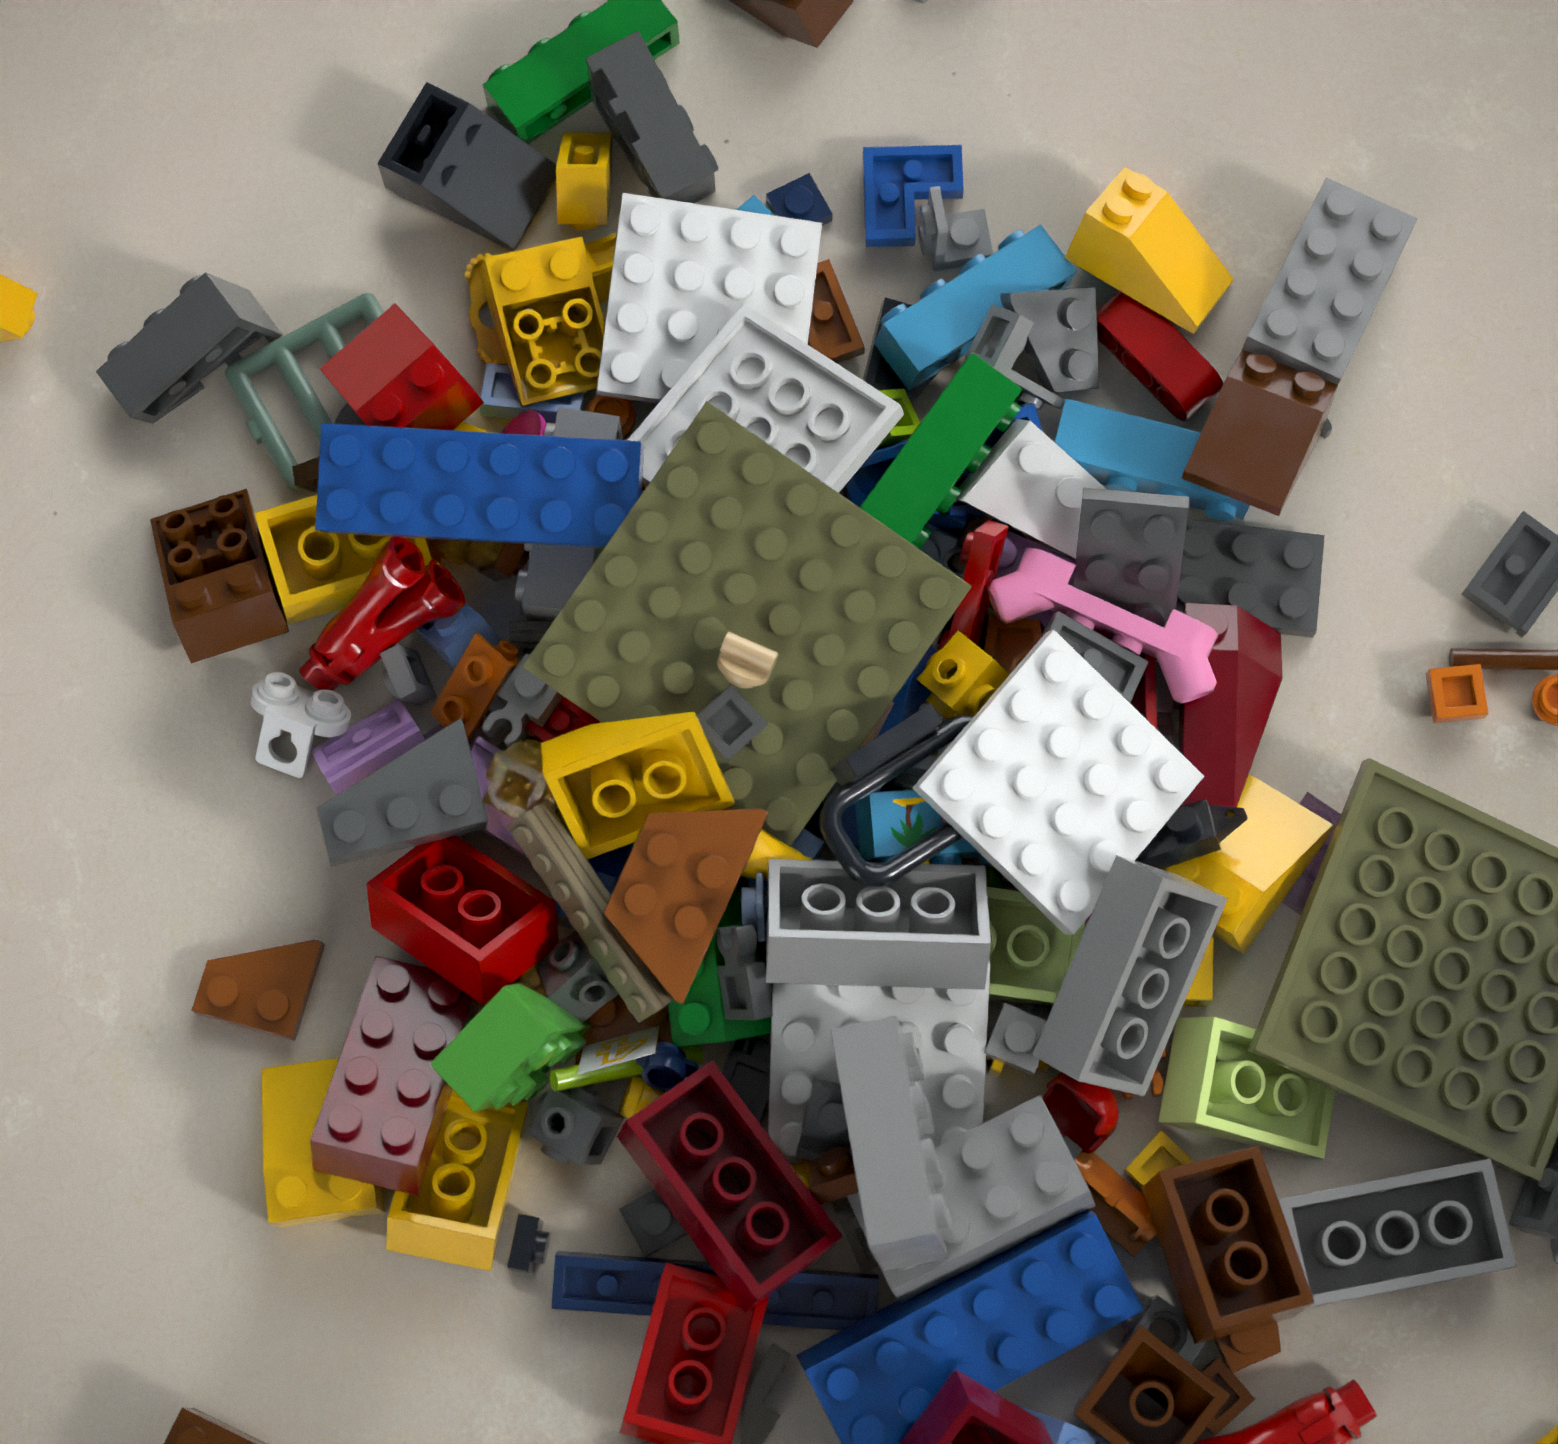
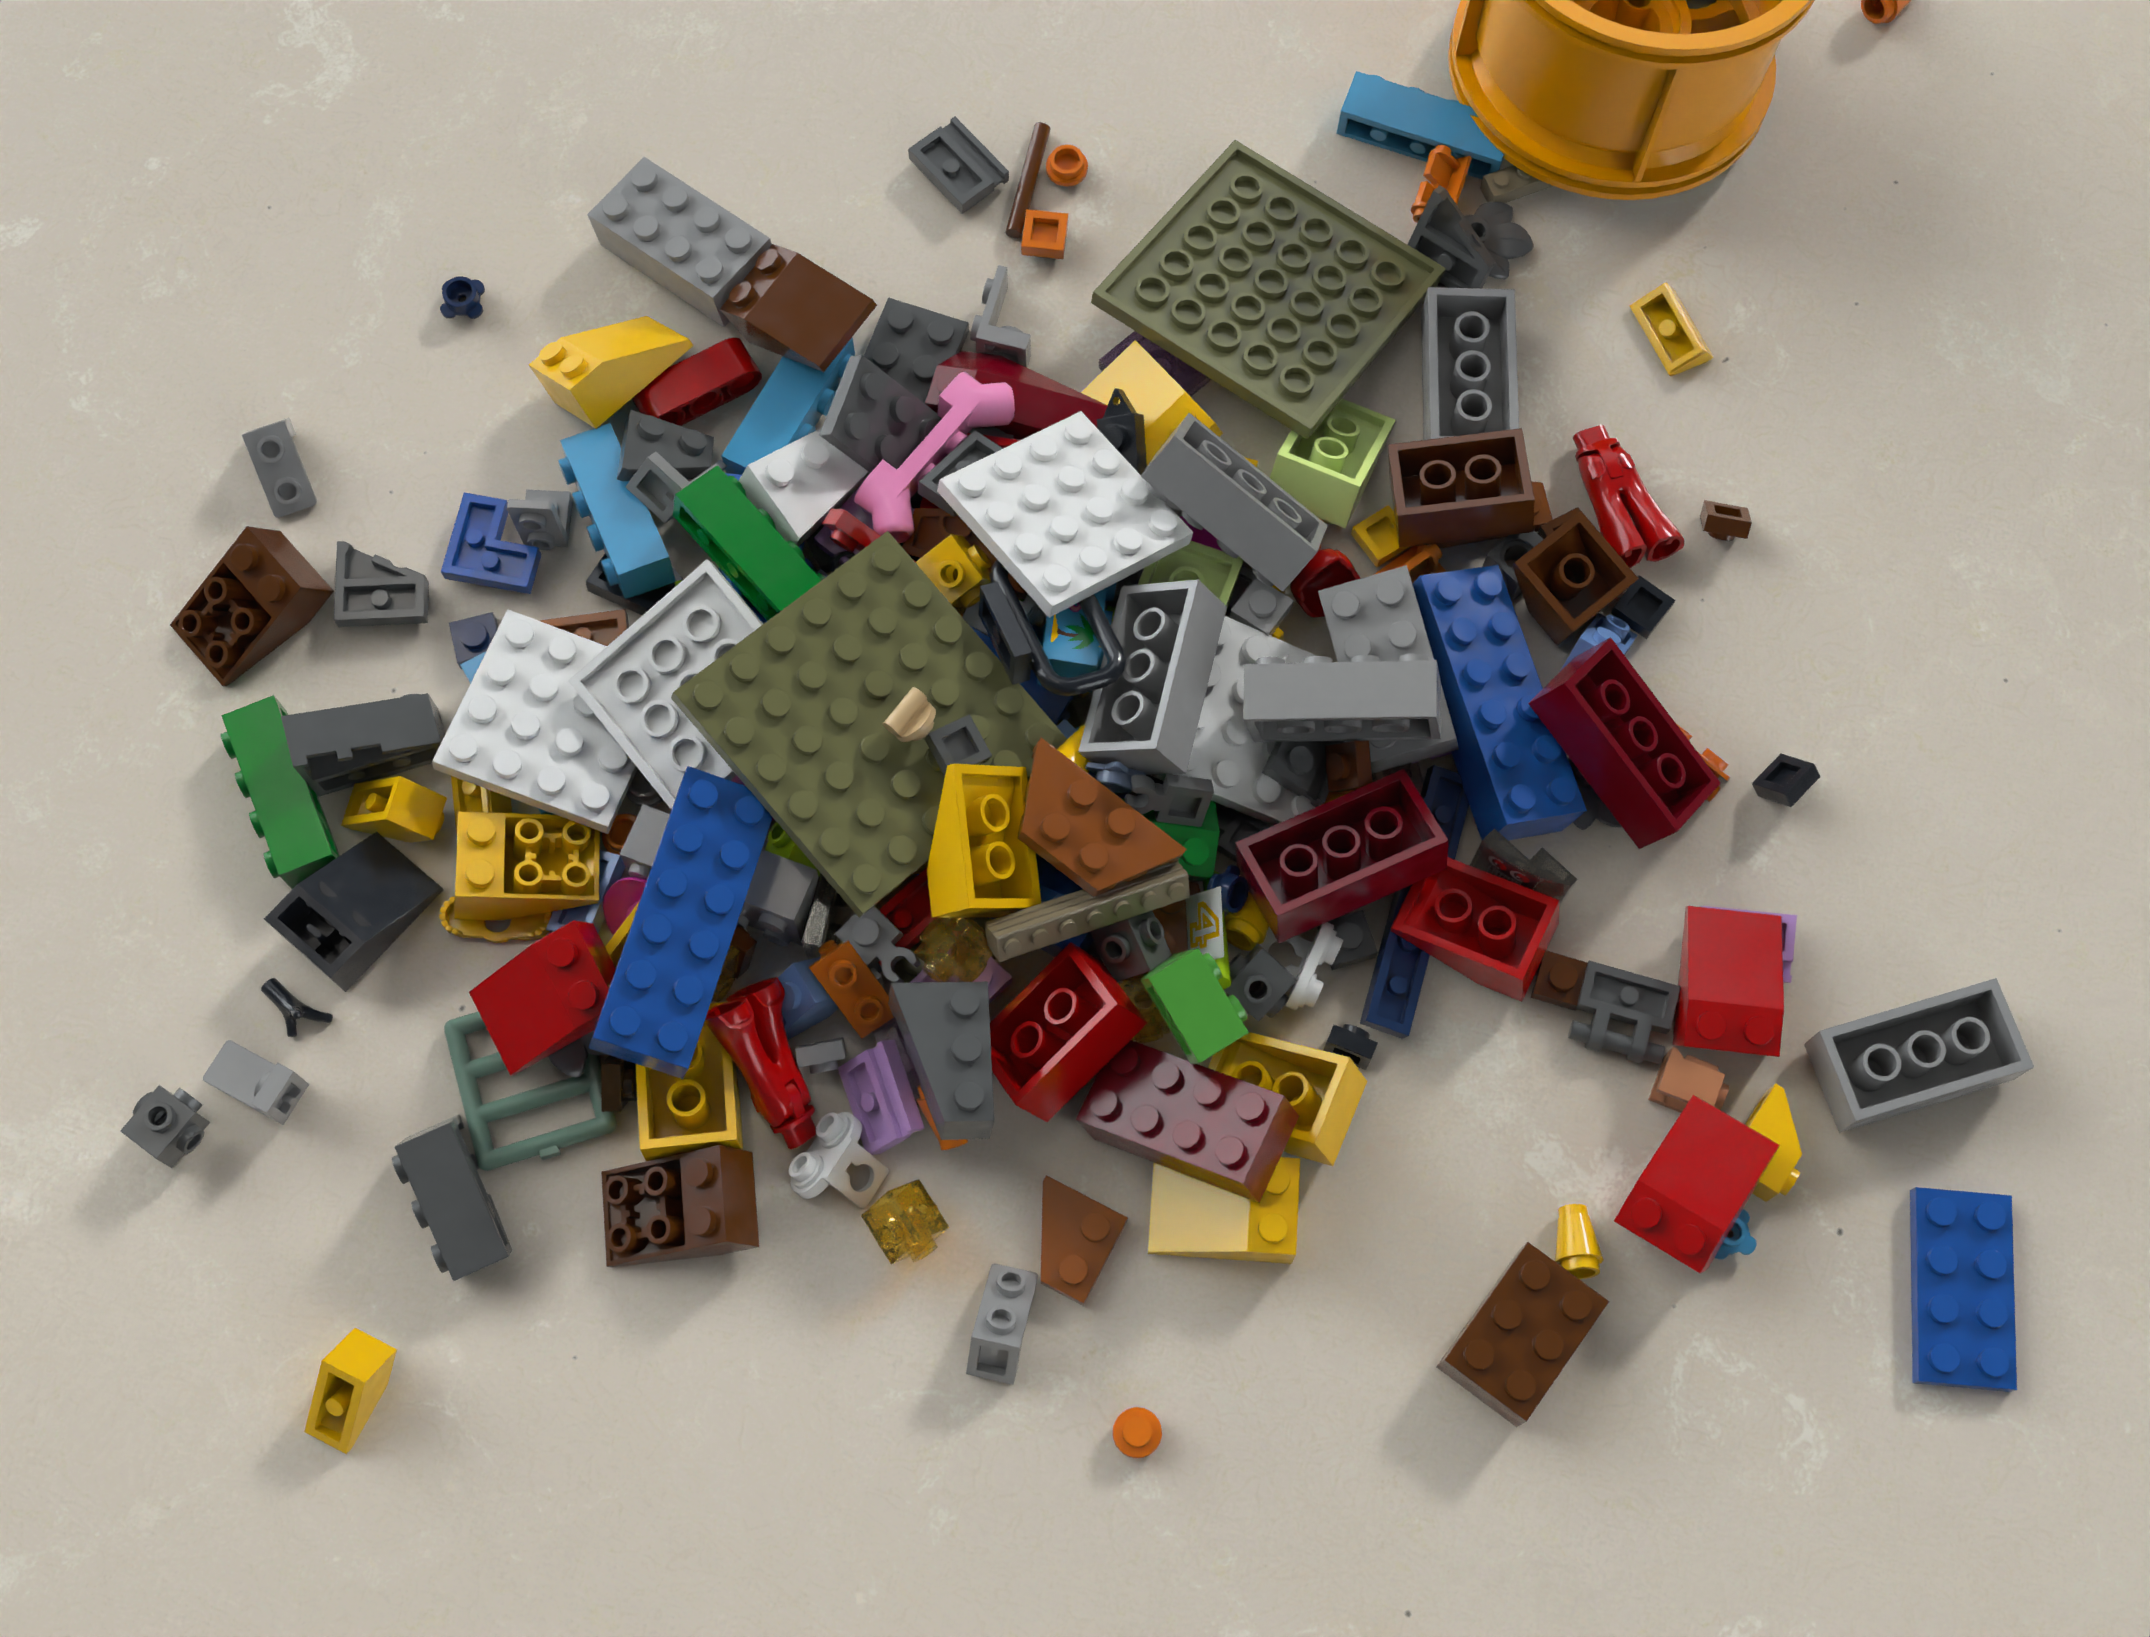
camera: 80 degrees left, 5 degrees down
none -> dark grey brick [120,1085,210,1168]
none -> light grey bracket [203,1040,309,1125]
none -> black bar [261,978,333,1037]
none -> dark grey wing [334,541,429,627]
none -> dark blue plate [440,276,485,319]
none -> clear yellow brick [861,1179,950,1265]
none -> light grey bracket [966,1264,1038,1385]
none -> light grey bracket [970,265,1031,367]
none -> orange plate [1113,1407,1162,1458]
none -> white bracket [1260,922,1343,1011]

